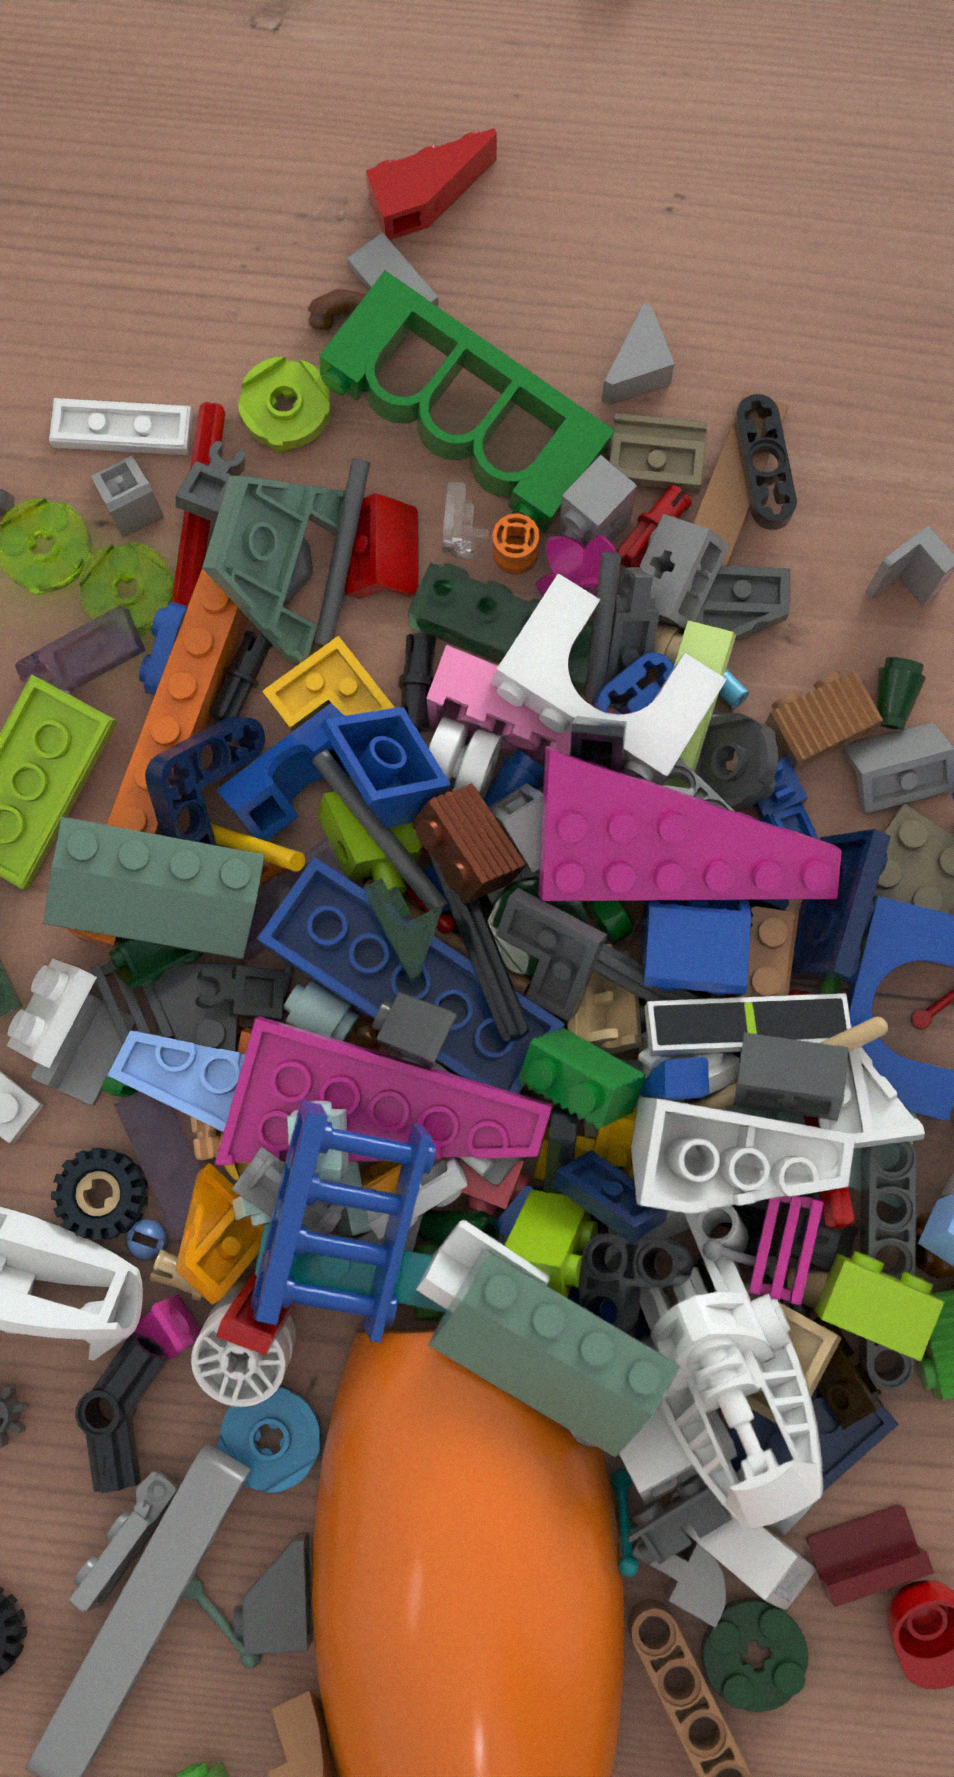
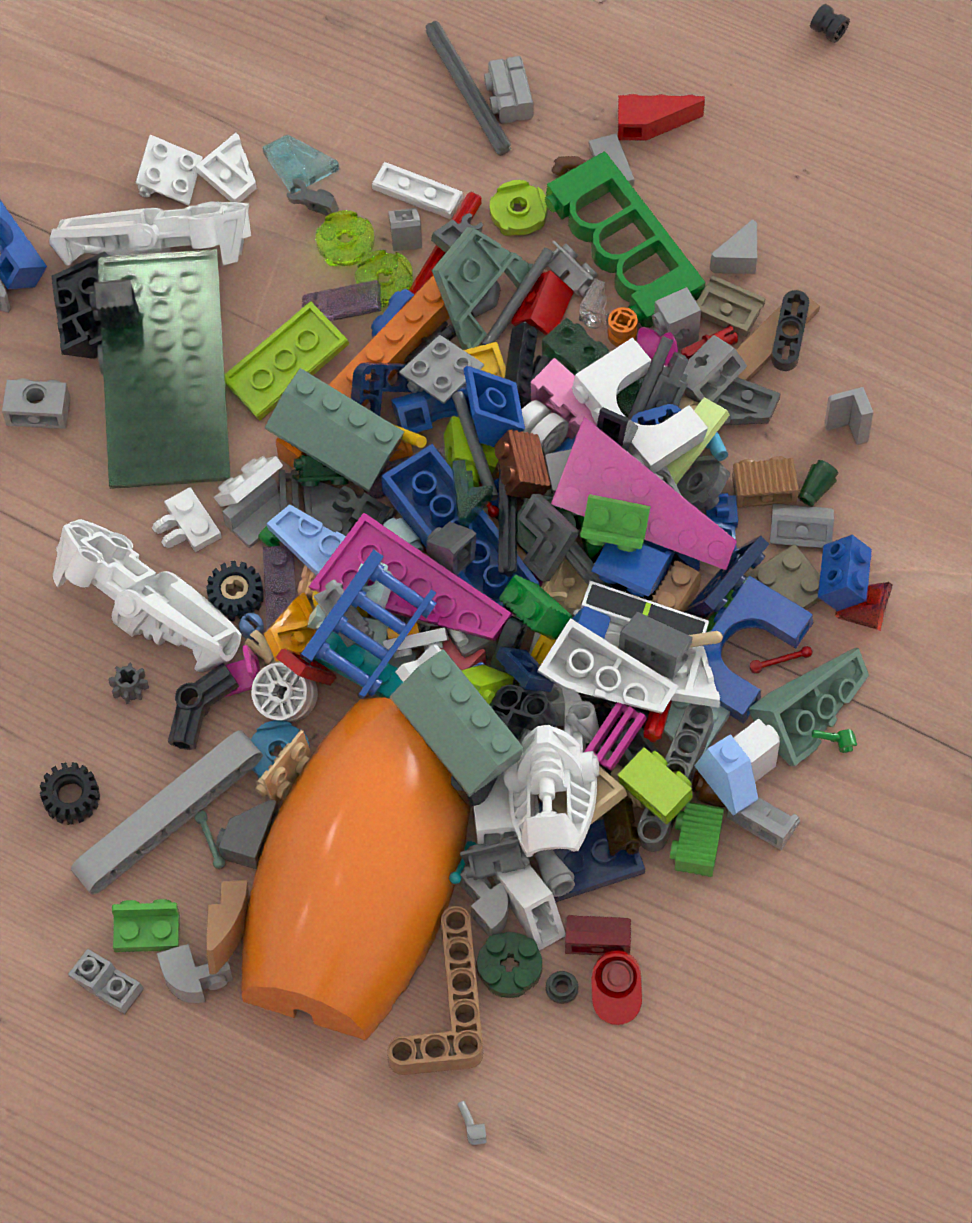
camera: 20 degrees right, 15 degrees down
light grey hinge [69,1470,180,1612] -> none
none -> tan hinge [255,730,312,804]
none -> light grey hinge [399,335,484,403]
none -> dark grey axle [425,21,511,155]
none -> light grey brick [484,56,533,124]
none -> black piece [504,321,538,404]
none -> pearl dark grey plate [546,971,578,1004]
none -> light grey hinge [547,240,601,297]
none -> bright green bracket [580,494,651,552]

